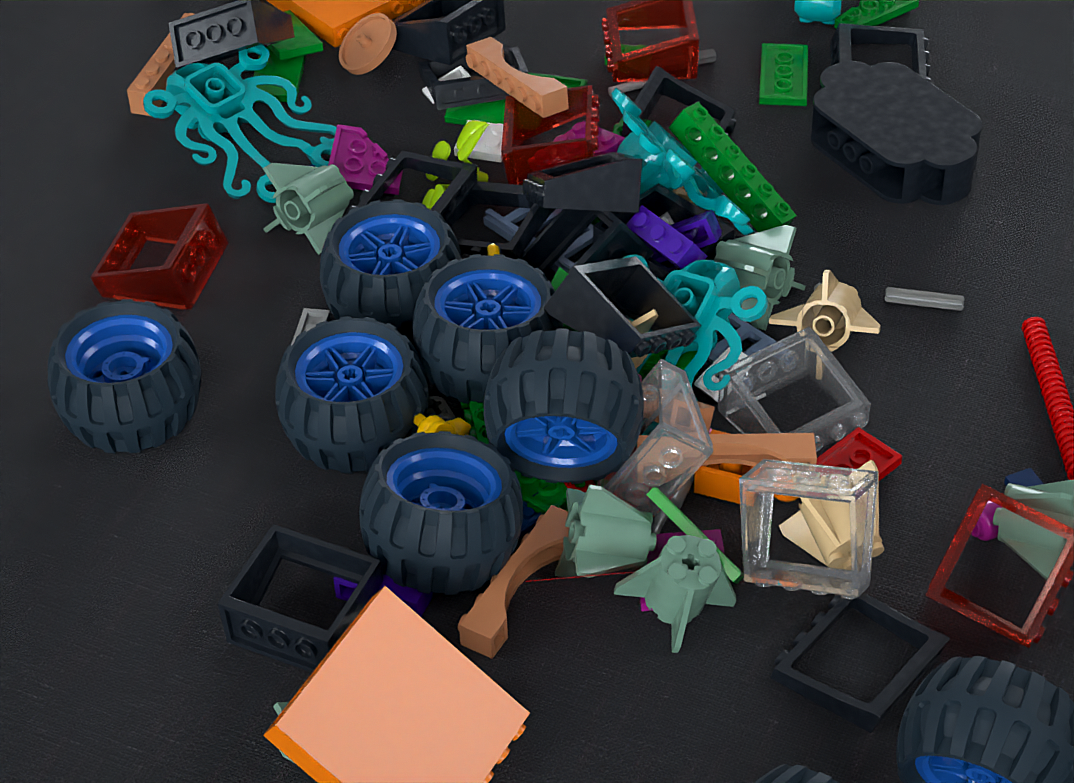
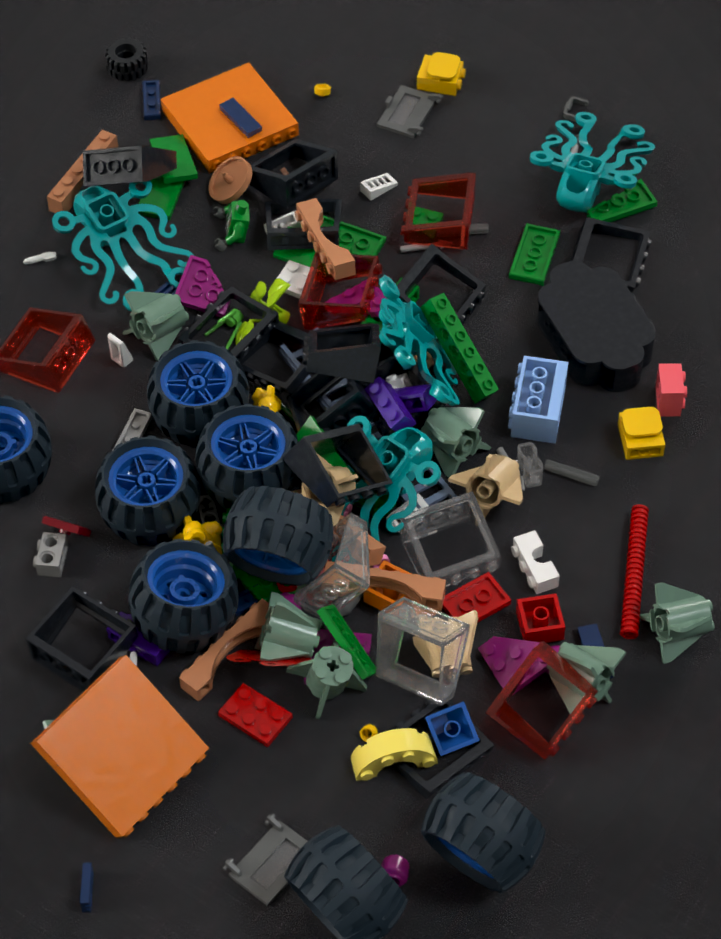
camera: 10 degrees right, 10 degrees up
none -> white piece [23,252,57,265]
none -> light grey brick [33,532,69,578]
none -> dark red plate [42,516,92,537]
none -> white slope [108,333,133,368]
none -> bright green plant [204,308,243,349]
none -> green torso [213,200,250,251]
none -> red plate [218,683,293,747]
none -> light yellow brick [351,728,438,781]
none -> white slope [360,173,398,201]
none -> yellow hinge [360,724,378,742]
none -> blue slope [425,701,480,756]
none -> magenta plate [478,636,555,697]
none -> light blue brick [508,356,568,444]
none -> white arch [511,530,560,594]
none -> red brick [516,593,565,643]
none -> clear brick [517,442,543,488]
none -> yellow brick [618,407,665,460]
none -> coral brick [655,364,687,416]

